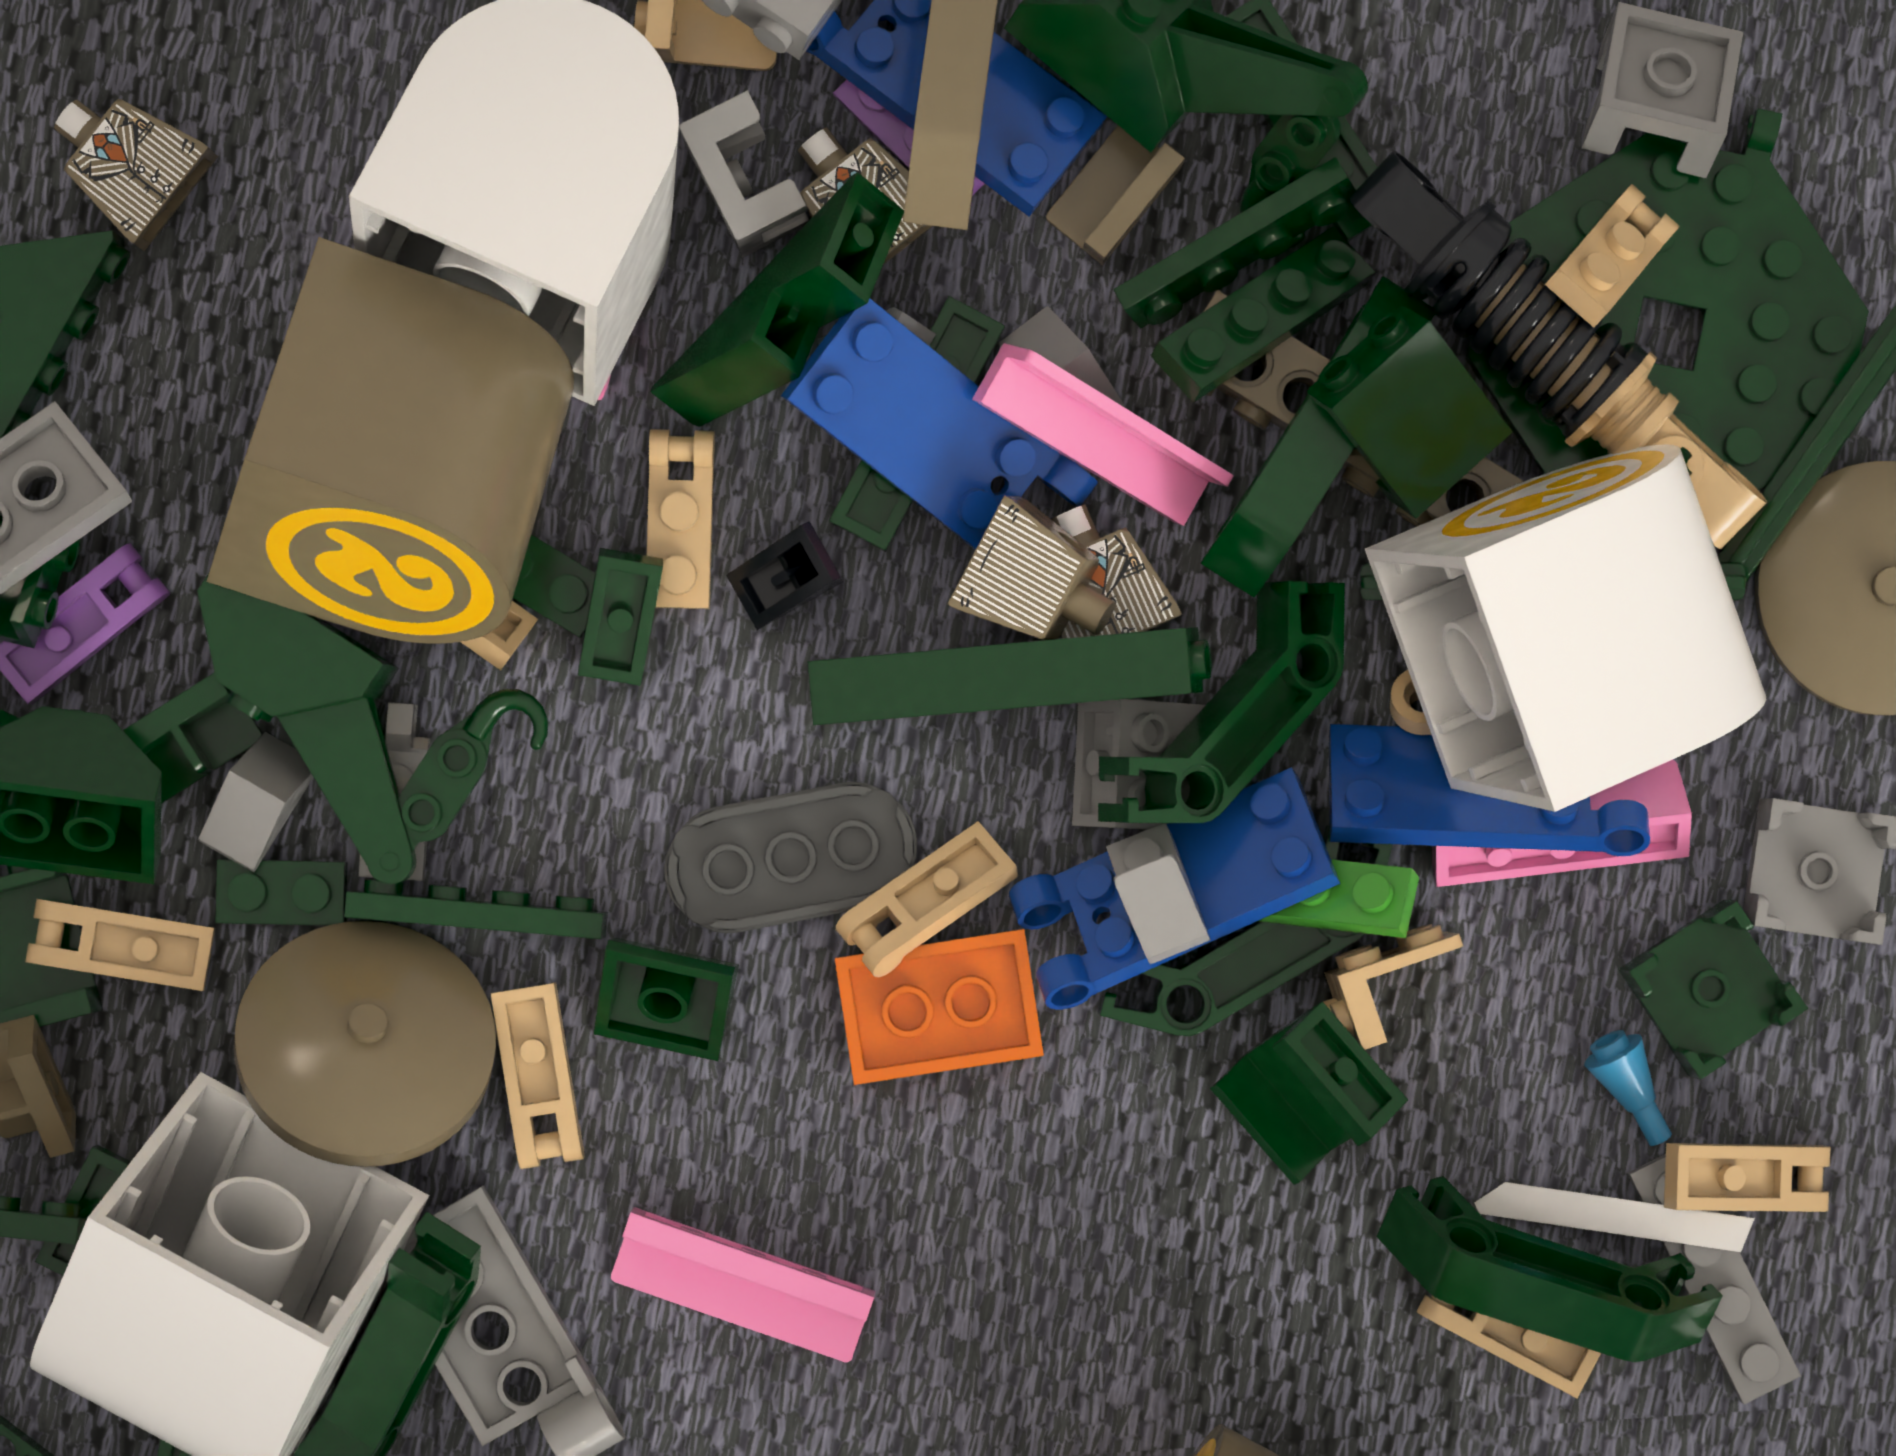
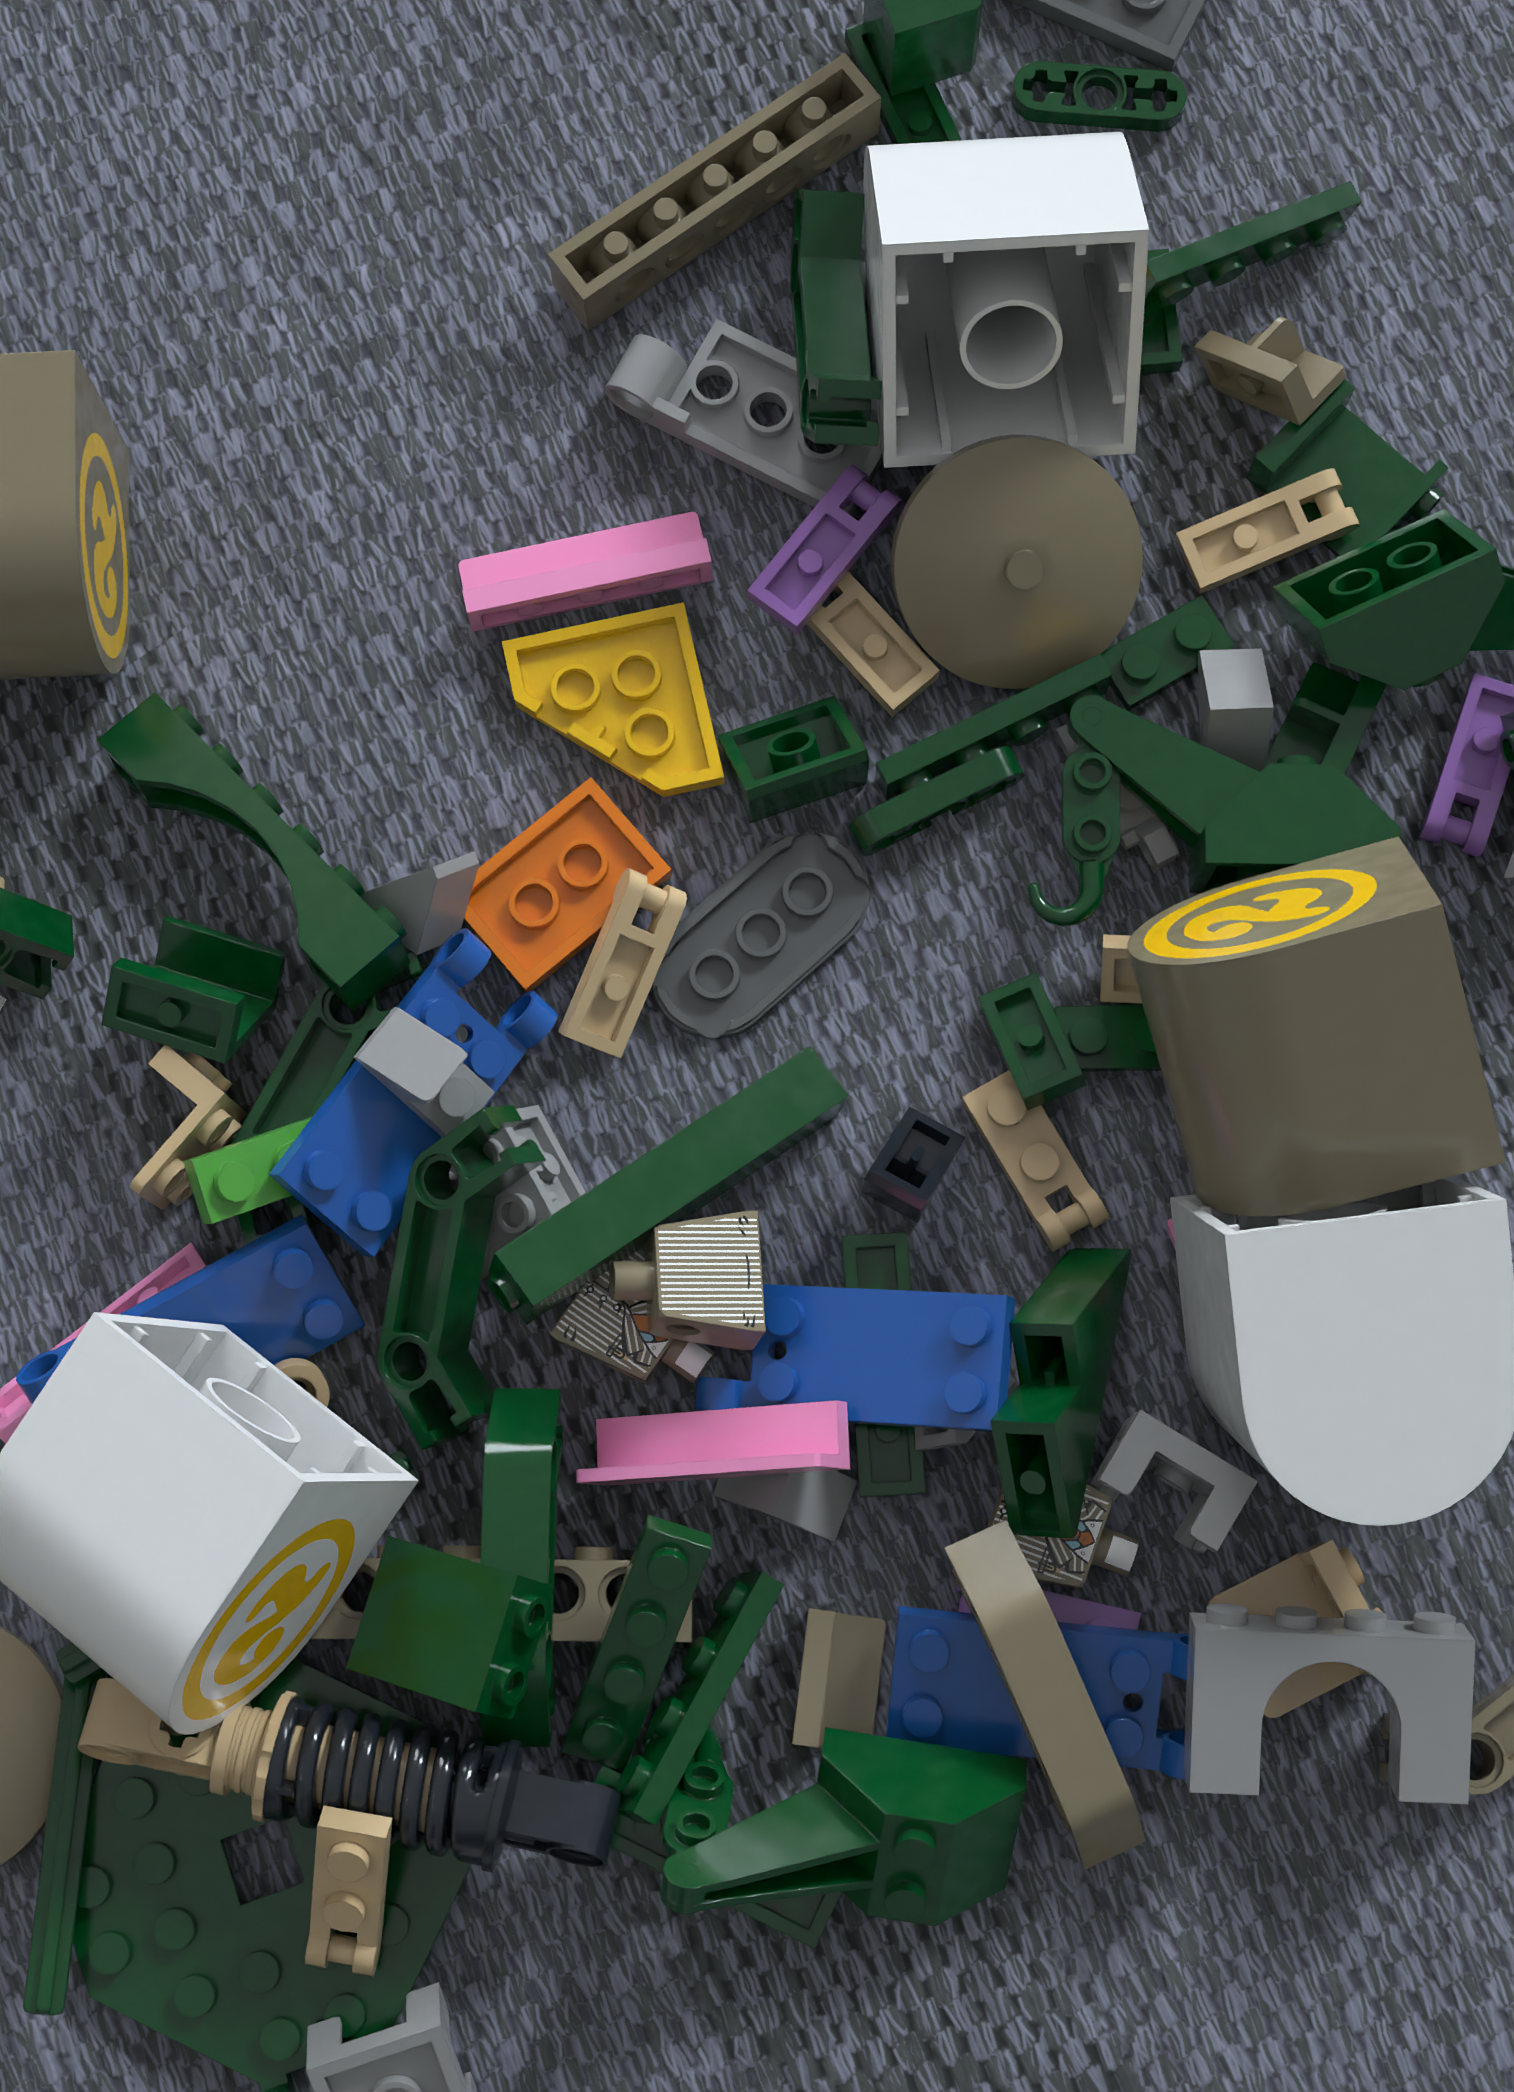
camera: 150 degrees right, 10 degrees down
none -> dark green arch [97,692,410,1012]
none -> light grey slope [361,851,479,955]
none -> yellow plate [502,602,725,797]
none -> medium lavender plate [747,464,903,635]
none -> dark green beam [849,746,1025,856]

